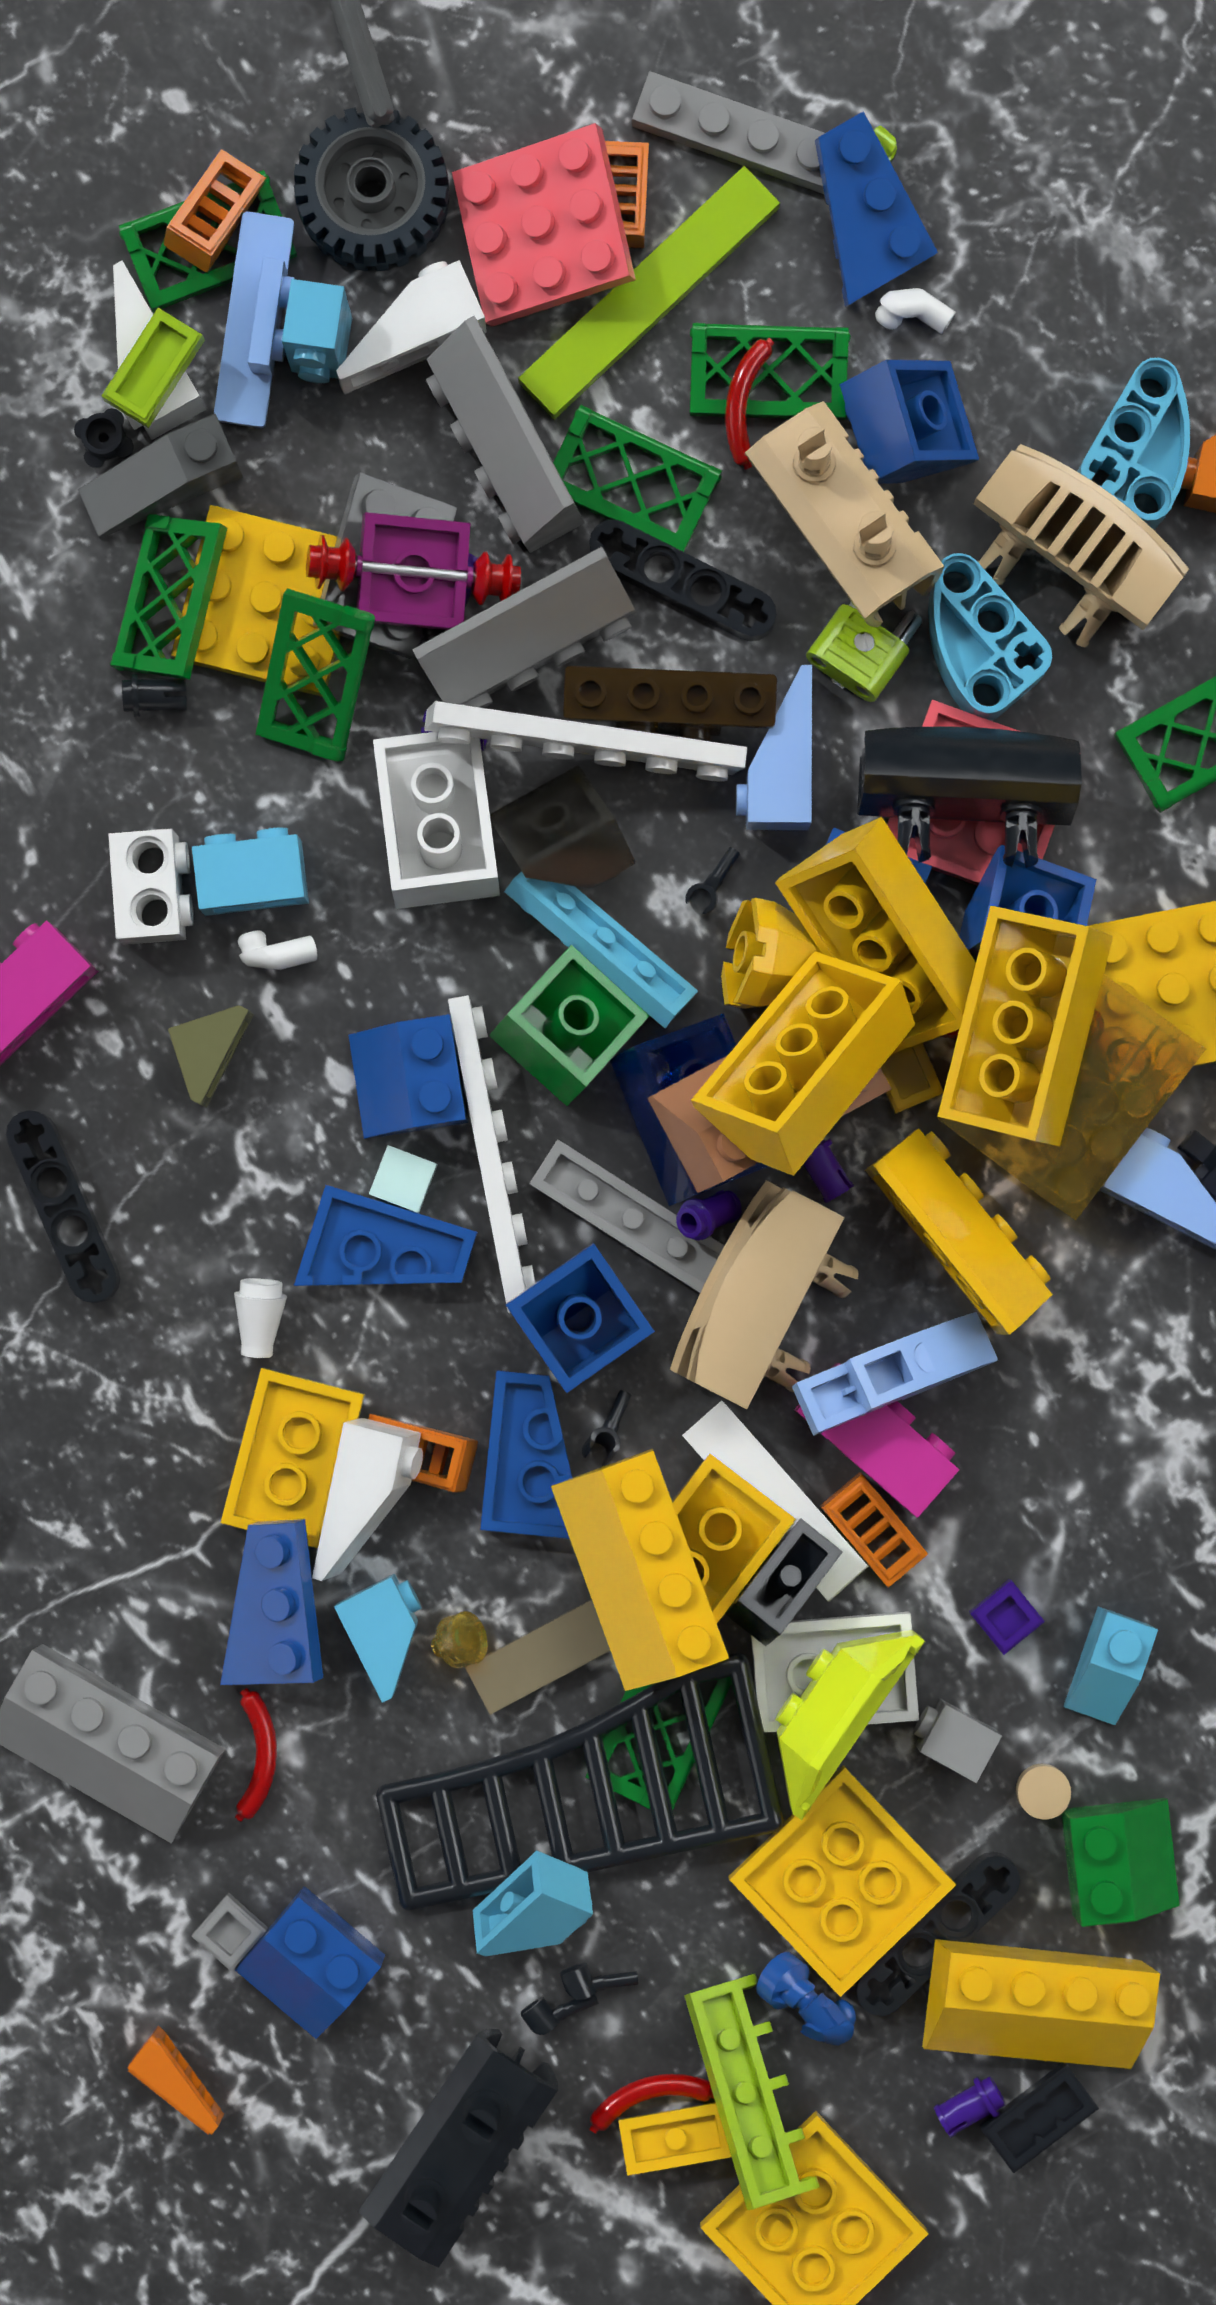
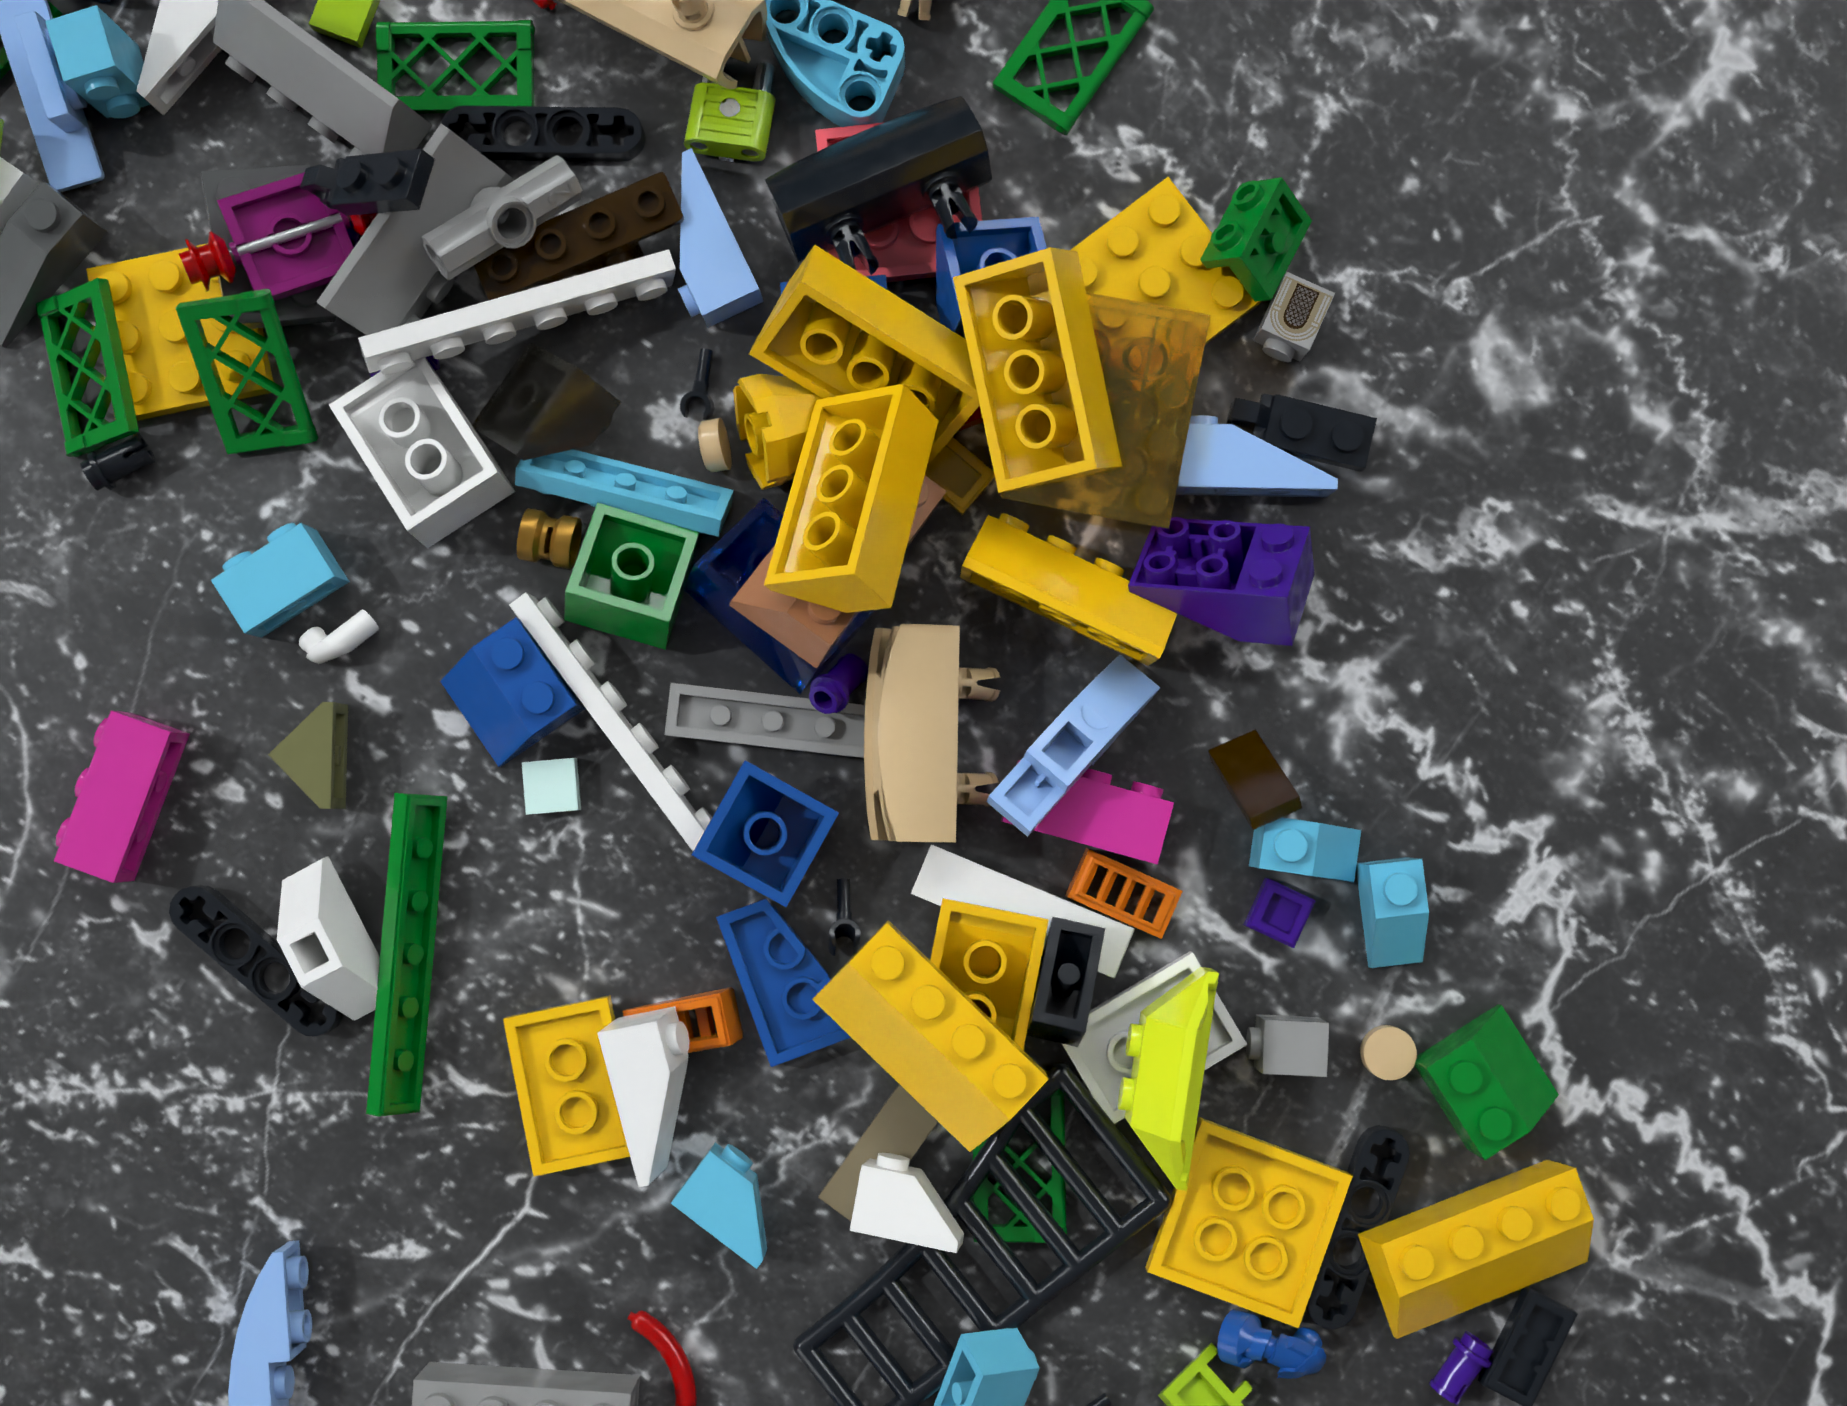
camera: 25 degrees left, 0 degrees up
white brick [108,829,194,945] -> none
blue wing [220,1519,323,1685] -> none
white cone [234,1278,287,1358] -> none
blue wing [294,1185,478,1286] -> none
clear yellow tile [431,1611,488,1668] -> none
dark purple pin [803,1139,854,1203] -> none
none -> white slope [277,856,380,1021]
none -> black hinge [300,149,435,216]
none -> green tile [366,793,448,1117]
none -> light grey piece [421,155,583,280]
none -> pearl gold wheel [517,508,582,569]
none -> tan tile [698,418,732,473]
none -> white slope [850,1153,964,1253]
none -> dark purple slope [1128,517,1315,646]
none -> dark brown tile [1208,729,1302,830]
none -> medium azure slope [1249,817,1361,882]

